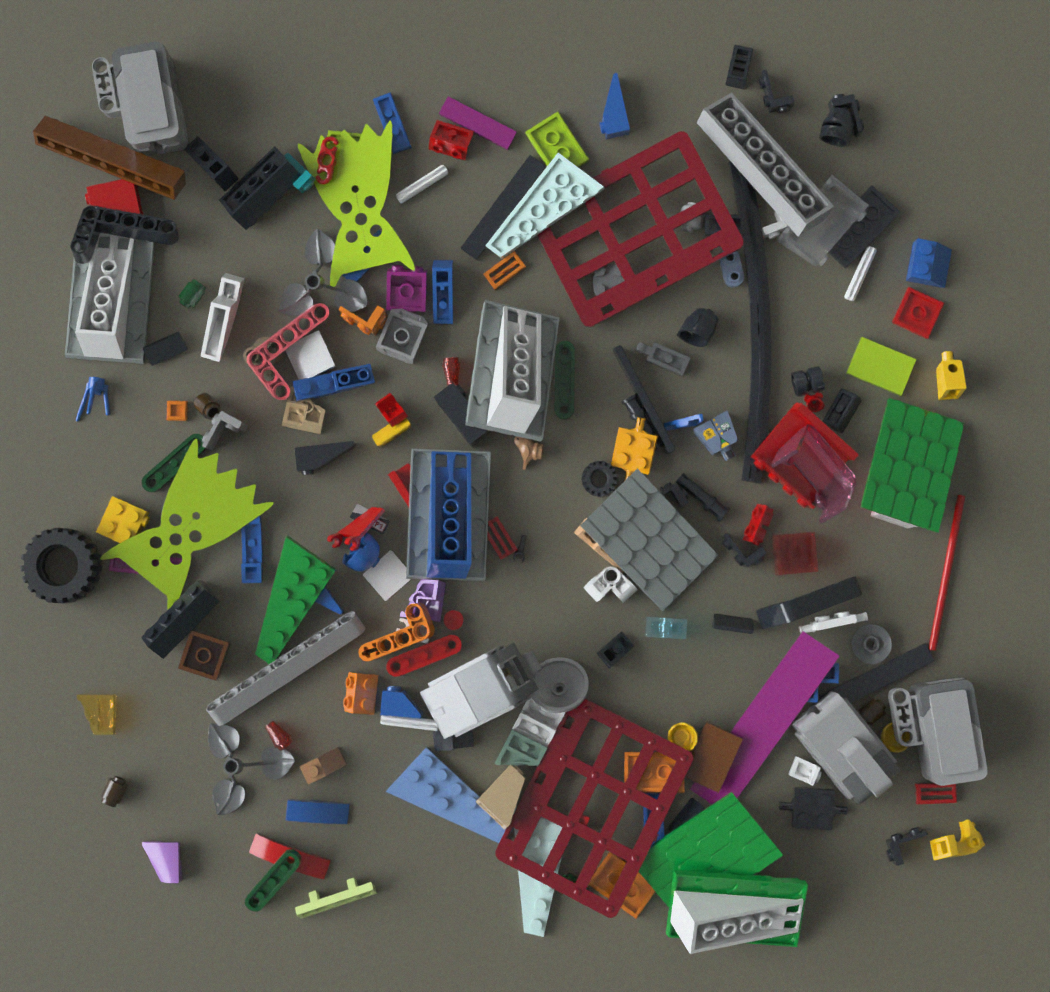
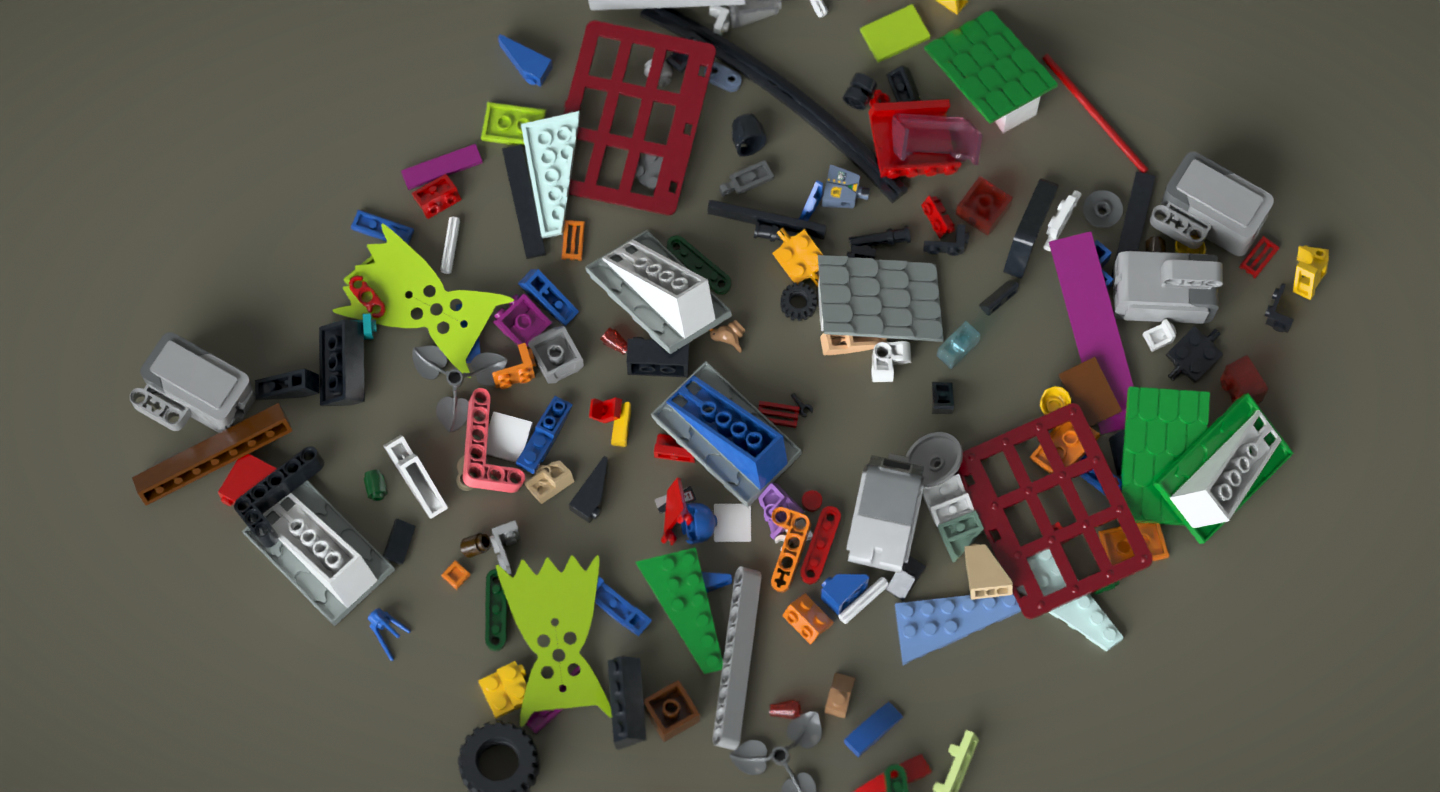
camera: 50 degrees left, 15 degrees down
none -> clear red brick [1220,355,1269,404]

